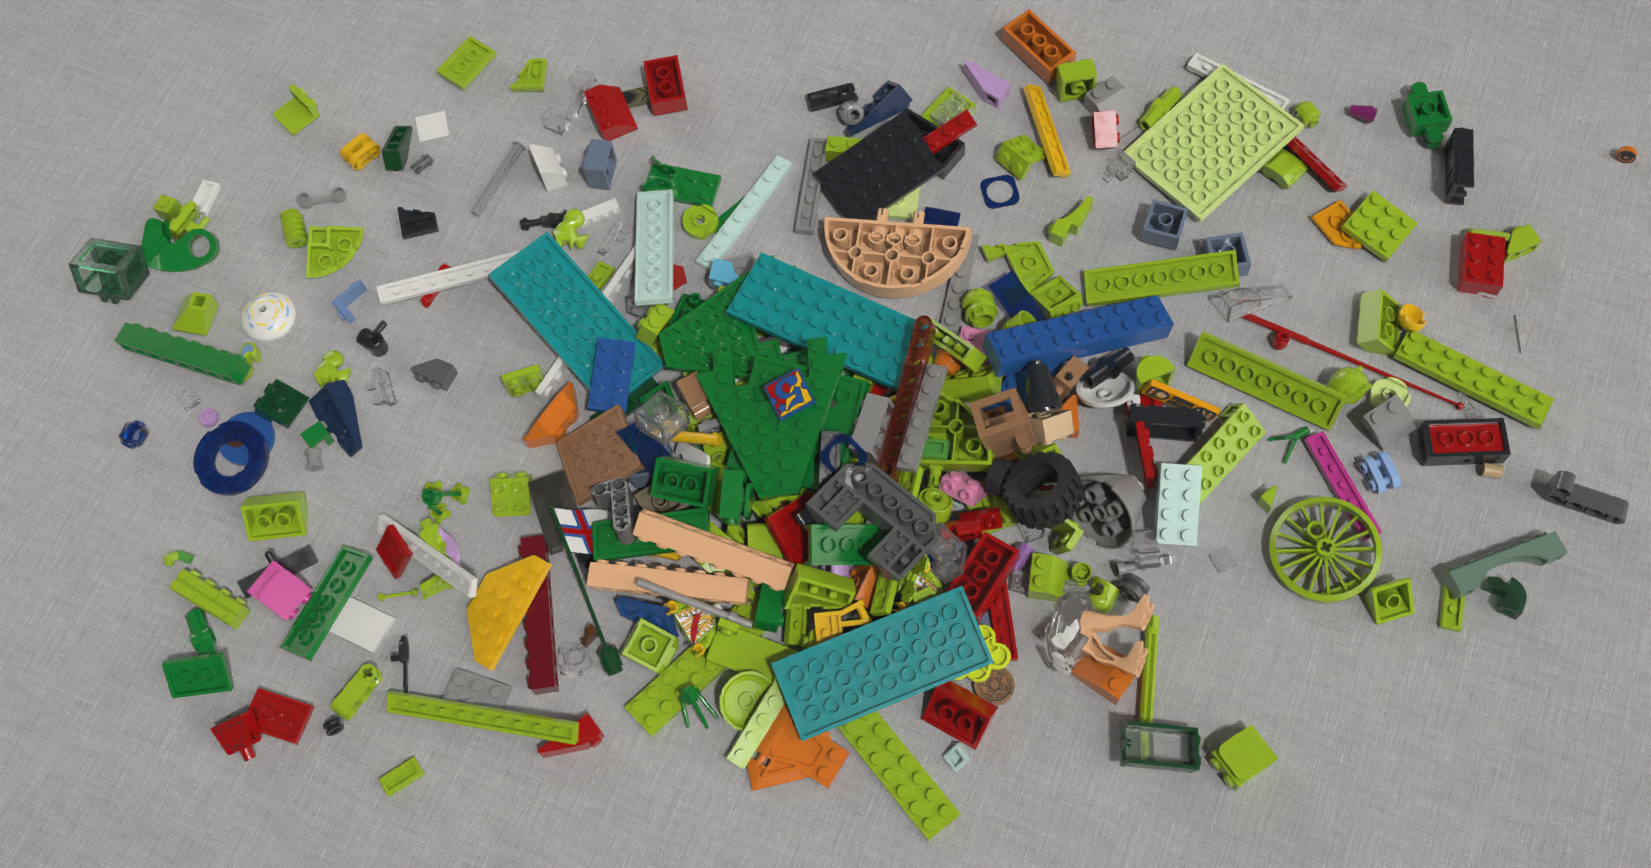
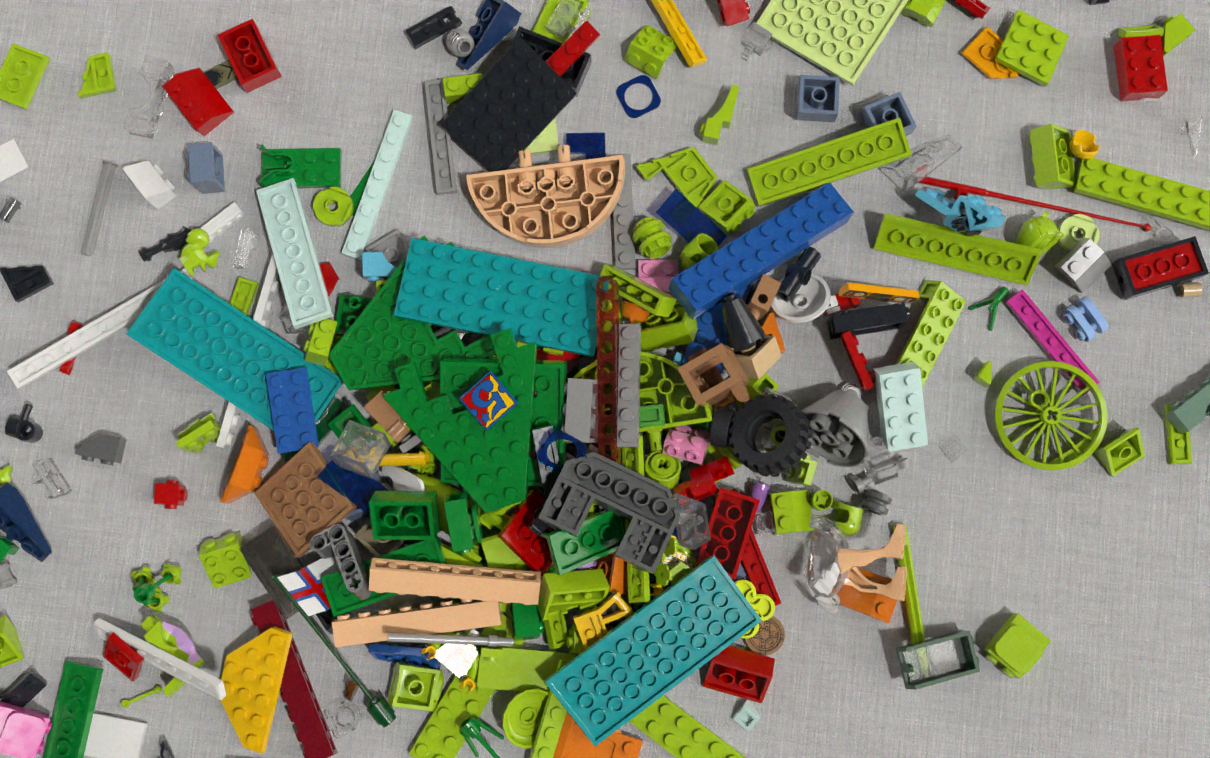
camera: 20 degrees left, 15 degrees up
lime brick [1134,355,1175,395] -> none
none -> red brick [153,480,188,509]
none -> medium azure piece [915,187,1006,237]

